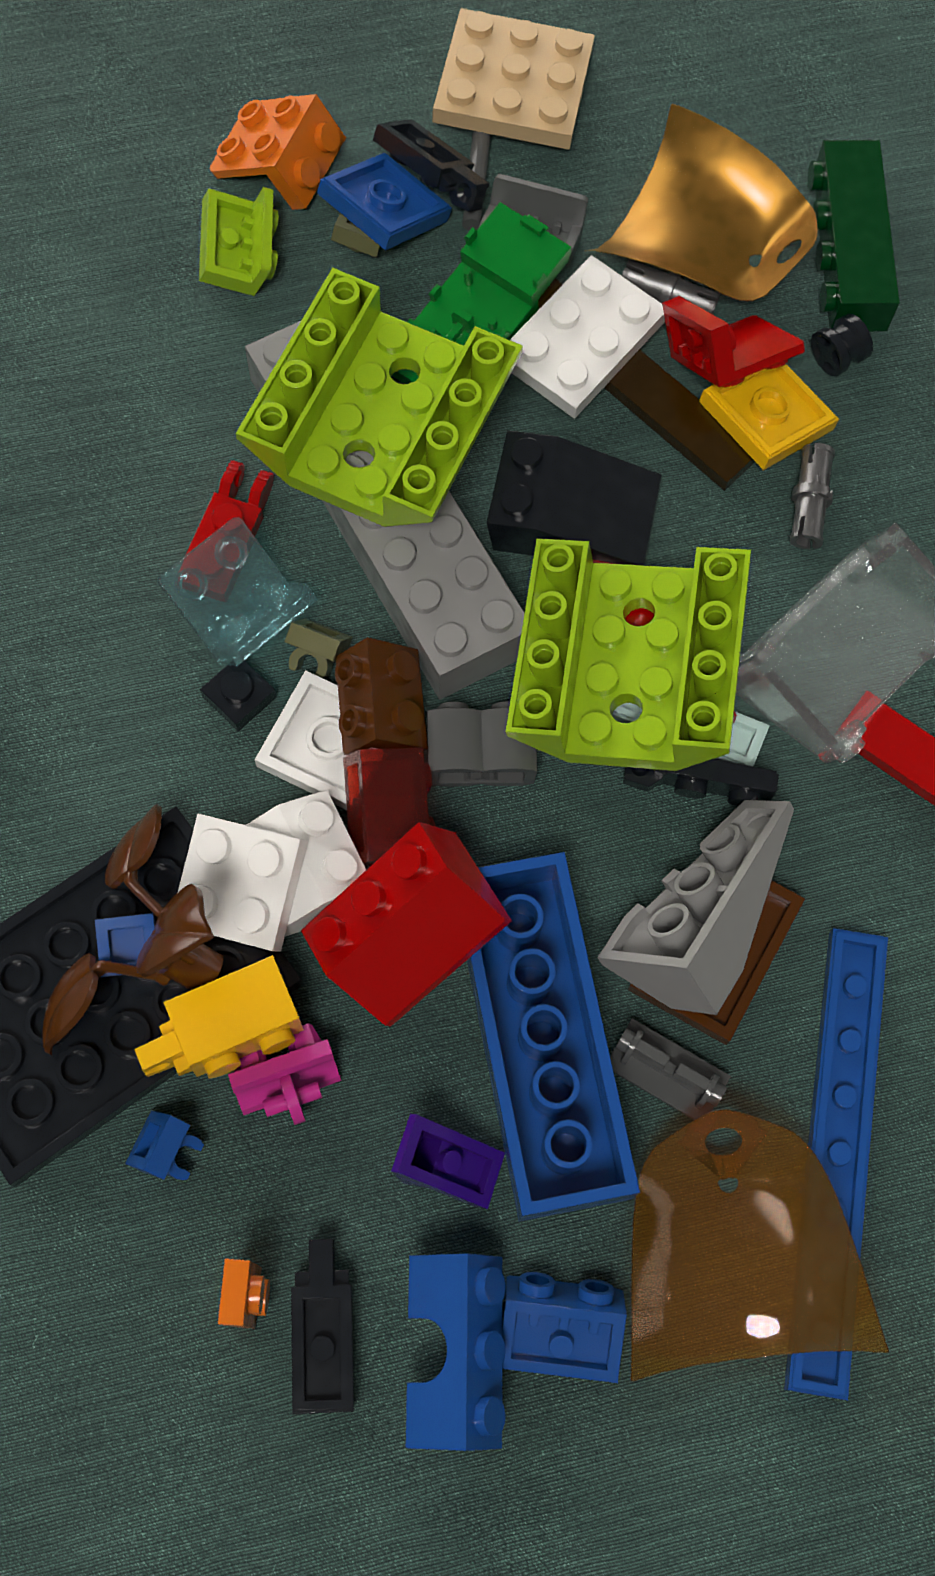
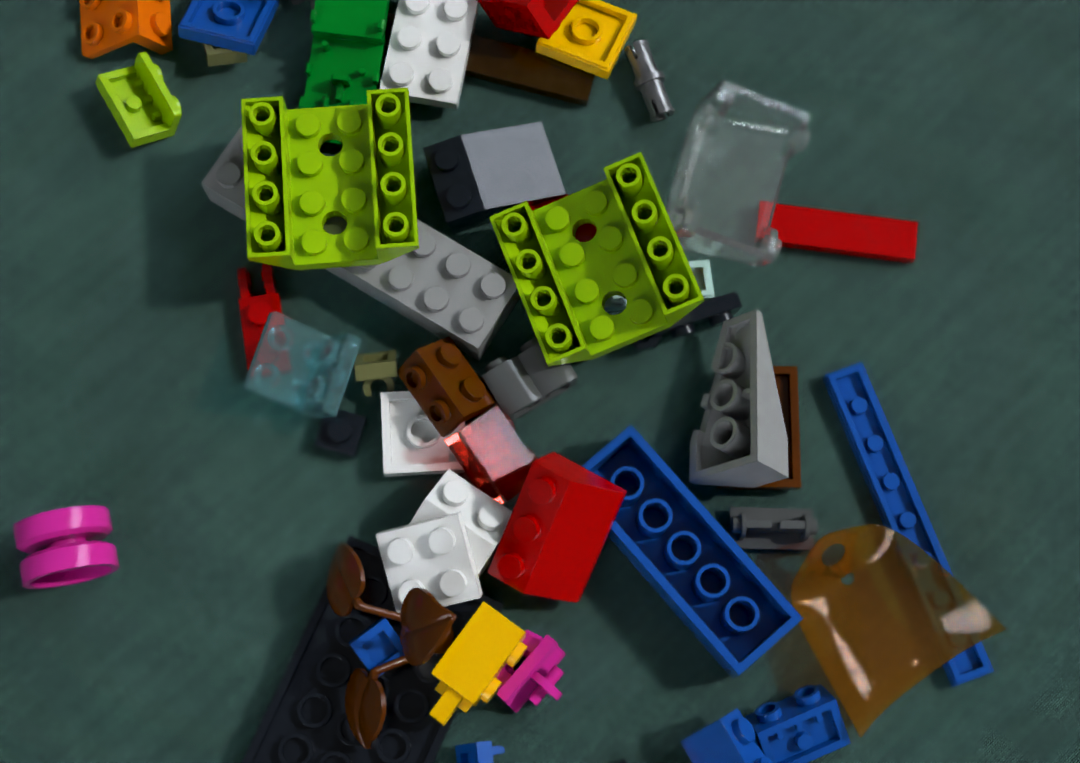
camera: 30 degrees left, 5 degrees up
dark purple slope [391,1114,505,1209] -> none

